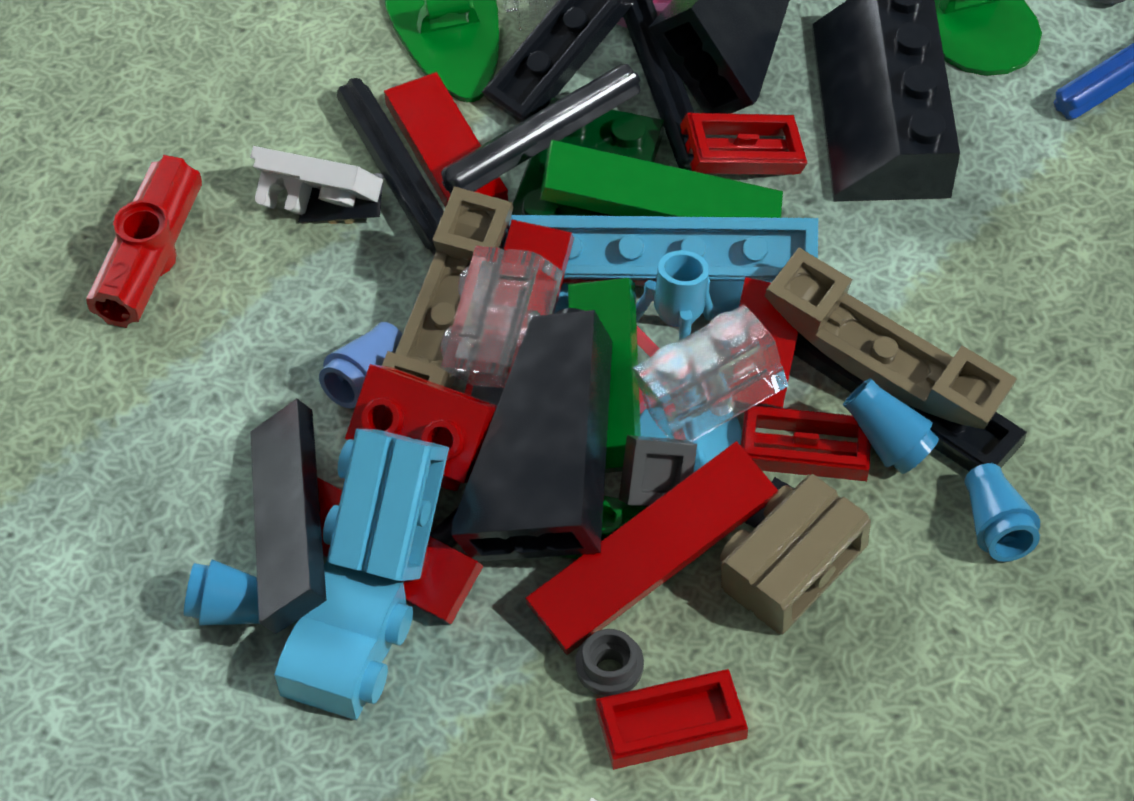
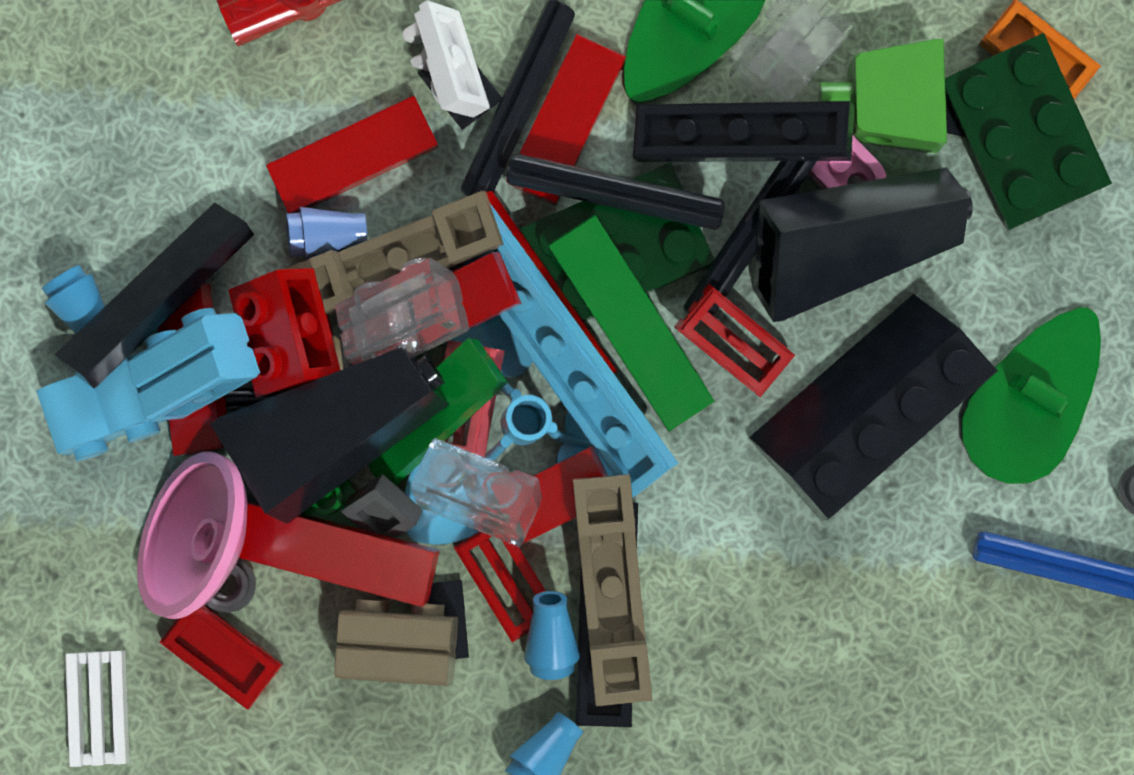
camera: 50 degrees right, 30 degrees up
none -> bright pink dish [137,451,247,619]
none -> red tile [266,95,439,213]

